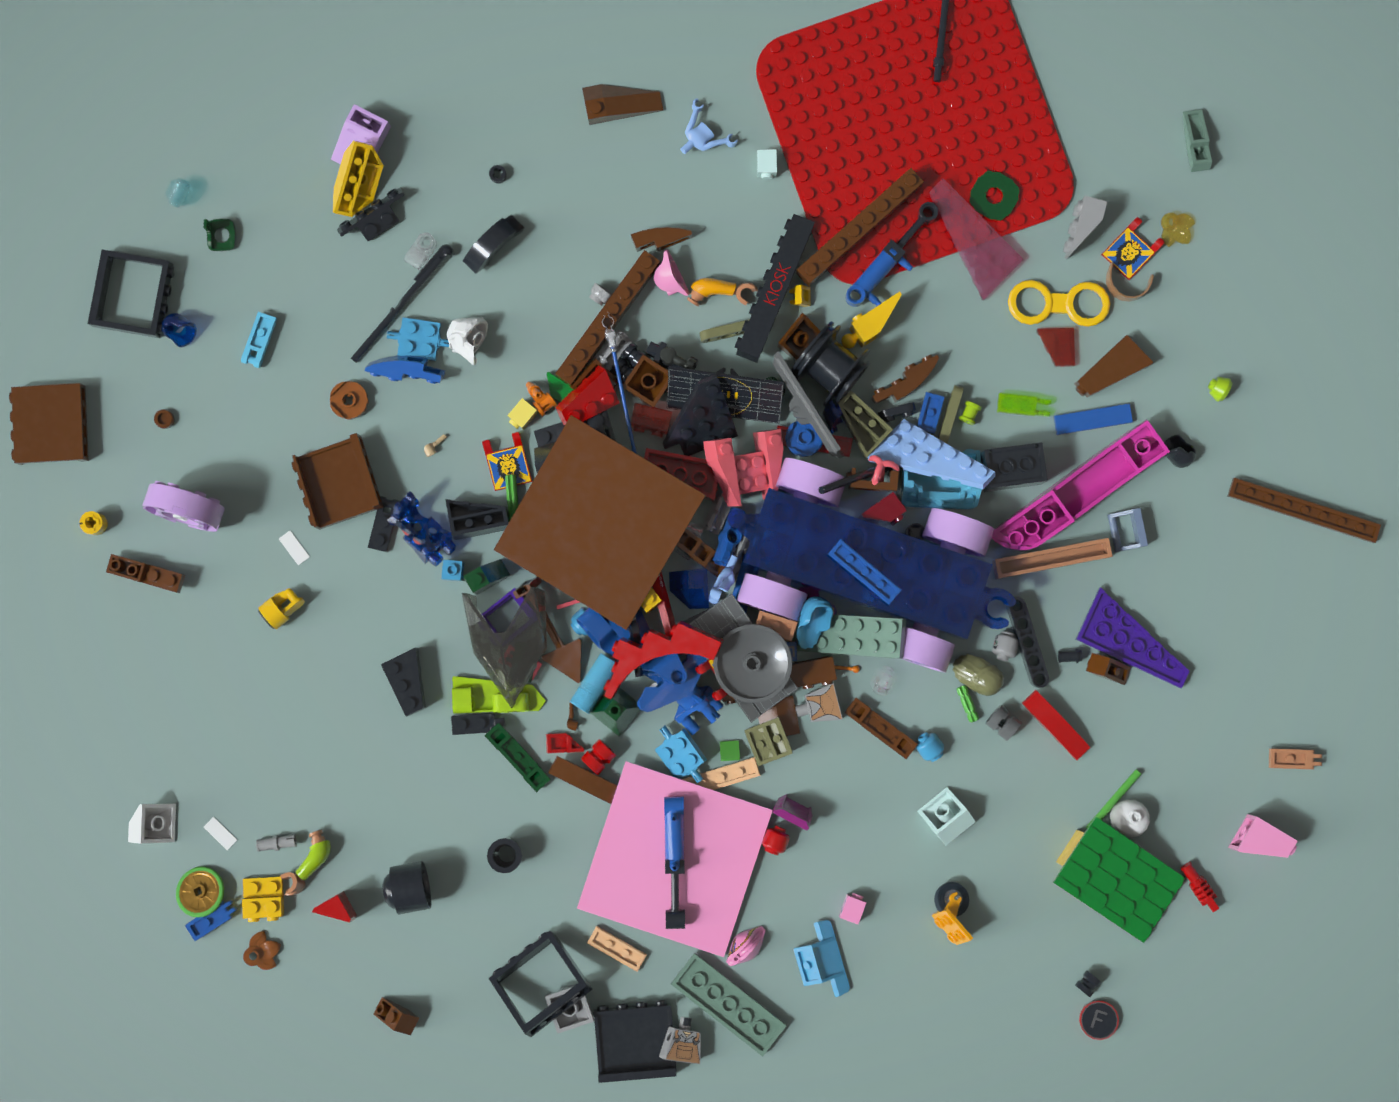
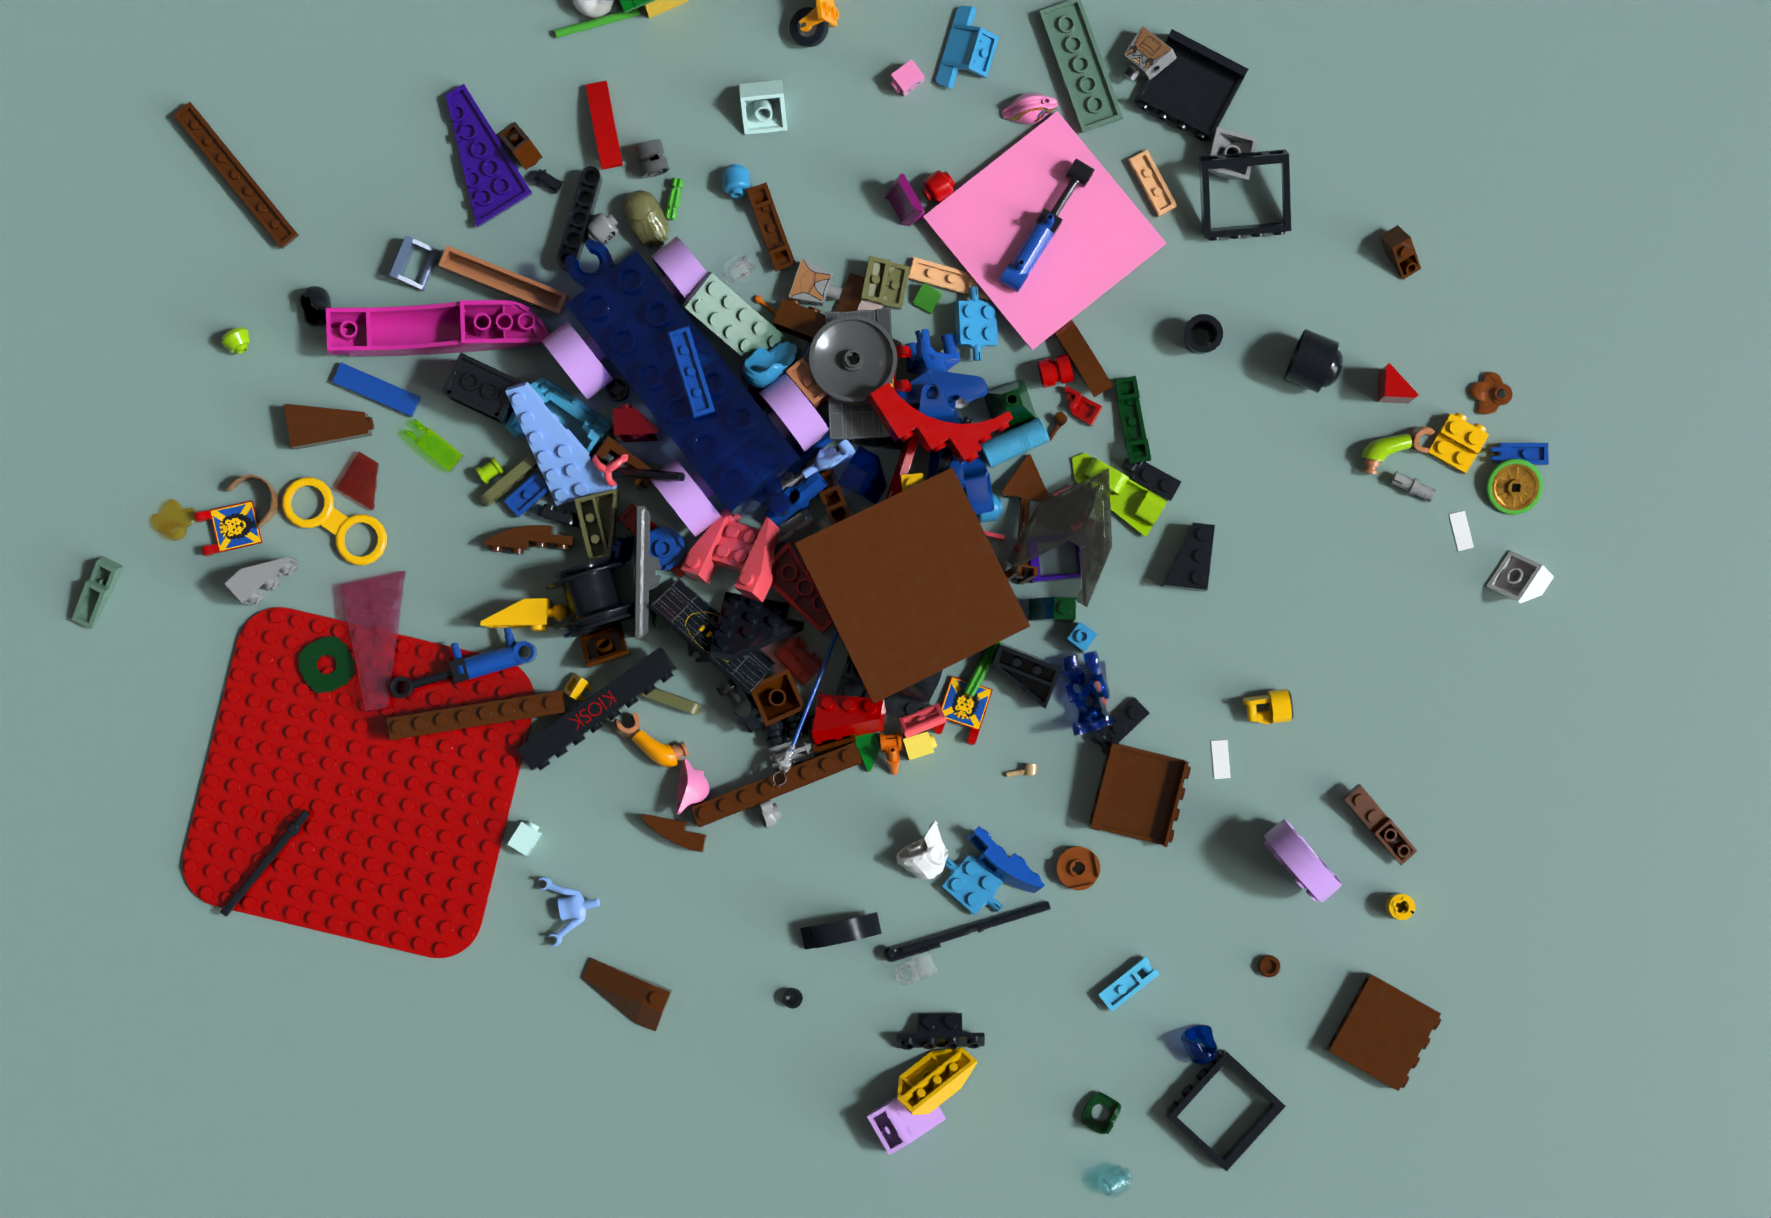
camera: 150 degrees left, 0 degrees up
none -> coral tile [898,703,947,738]

